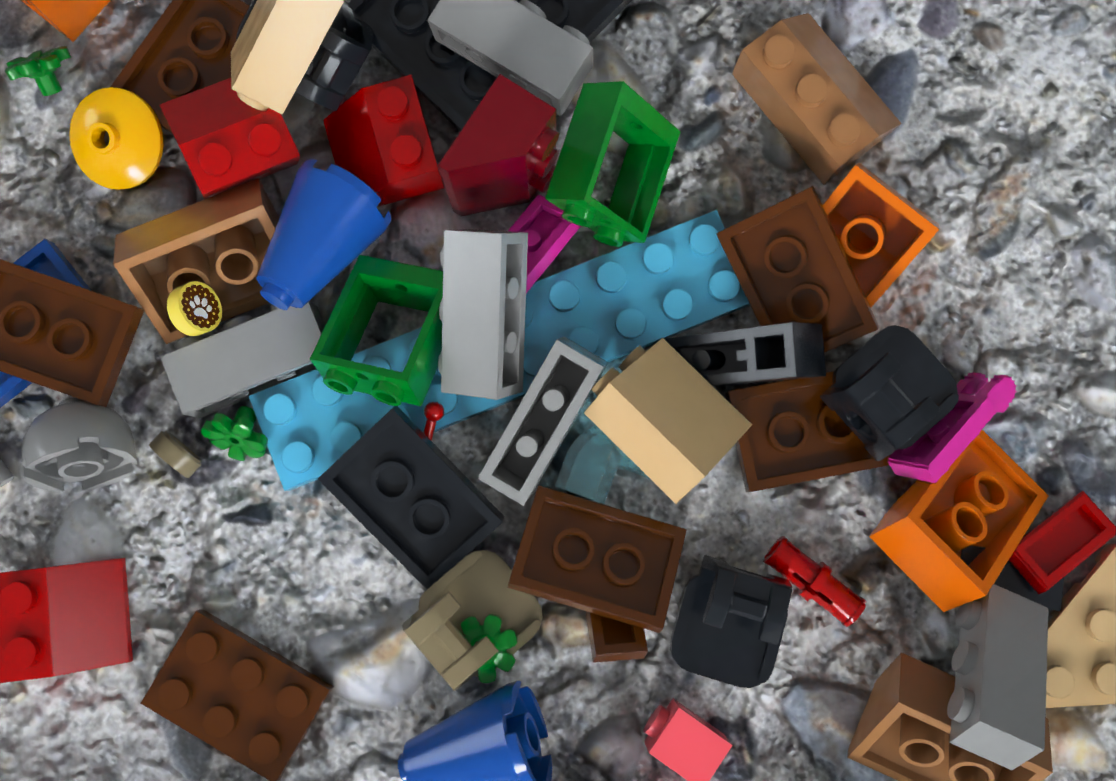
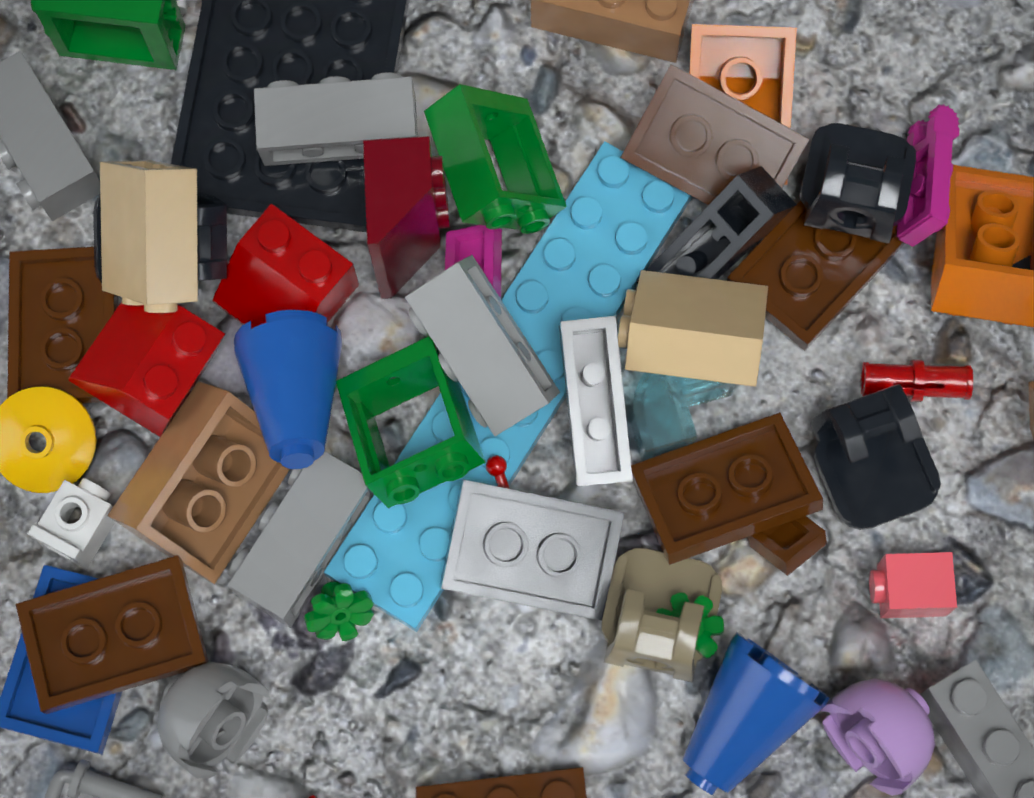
camera: 30 degrees left, 10 degrees down
dark tan tile [149,431,202,478] -> none
tile [167,281,222,336] -> none
none -> white brick [27,478,115,570]

